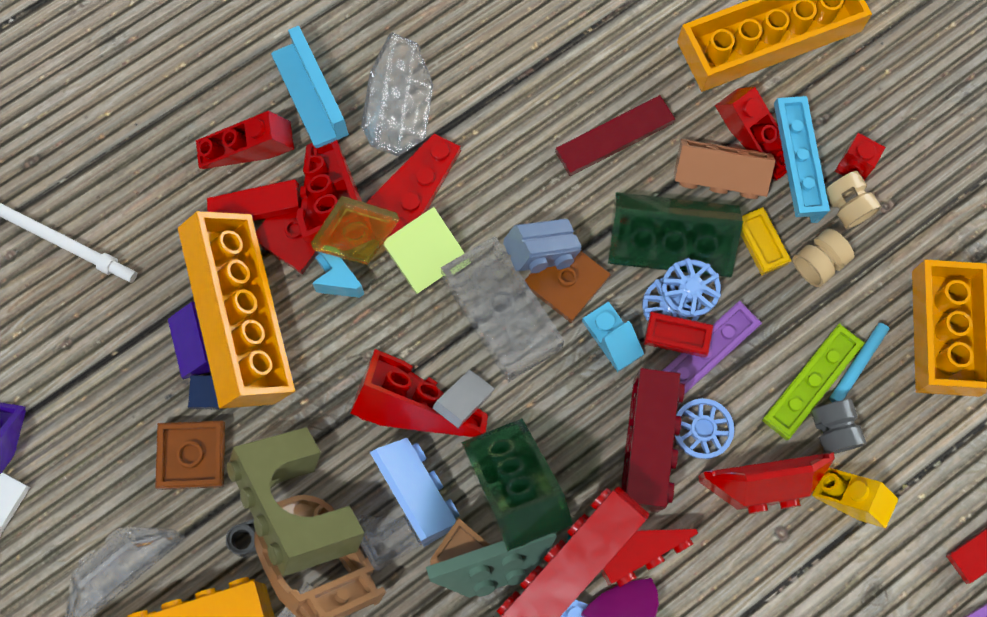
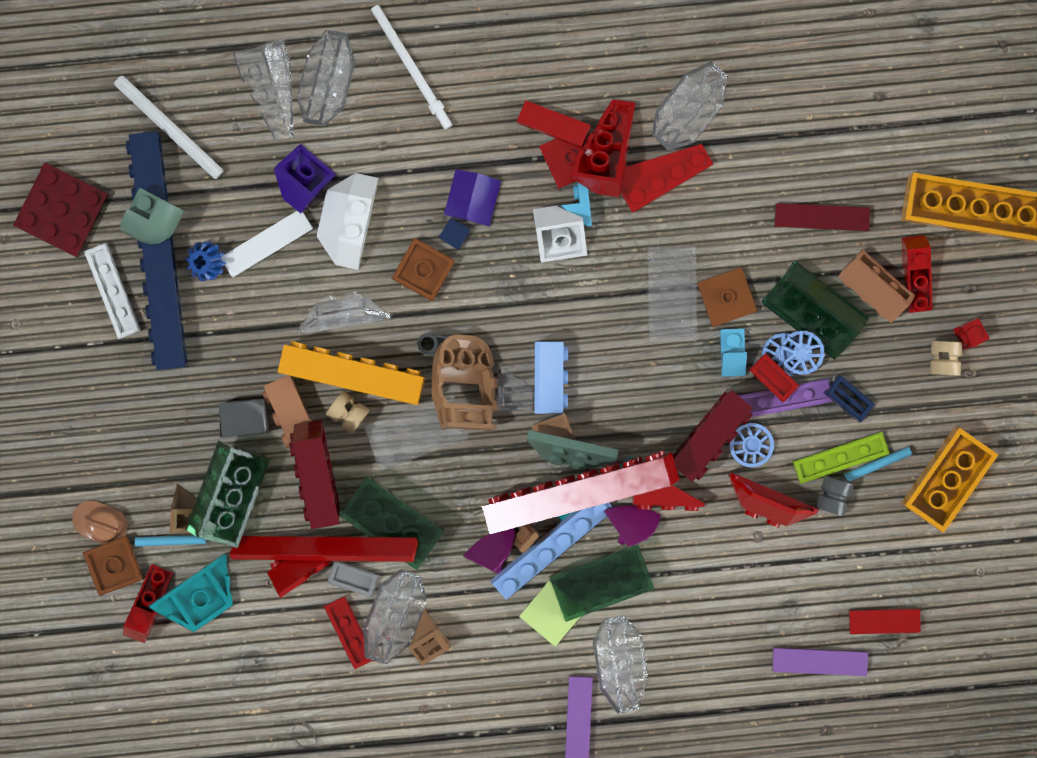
camera: 30 degrees right, 15 degrees up
light orange brick [178,211,295,409] -> none
red slope [196,110,294,169] -> none
olive arch [227,427,364,577] -> none
medium azure panel [271,26,349,148] -> none
clear yellow tile [311,196,399,265] -> none
red wedge [350,349,488,439] -> none
yellowish green tile [381,207,468,294] -> none
light grey tile [433,369,495,428] -> none
clear green brick [461,418,573,551] -> none
sand blue brick [503,219,582,273] -> none
yellow tile [734,207,792,276] -> none
medium azure panel [774,96,830,223] -> none
tan wheel [793,229,854,287] -> none
yellow slope [812,468,899,528] -> none
none -> white wedge [317,173,379,270]
none -> white slope [533,206,587,263]
none -> dark blue tile [824,375,875,423]

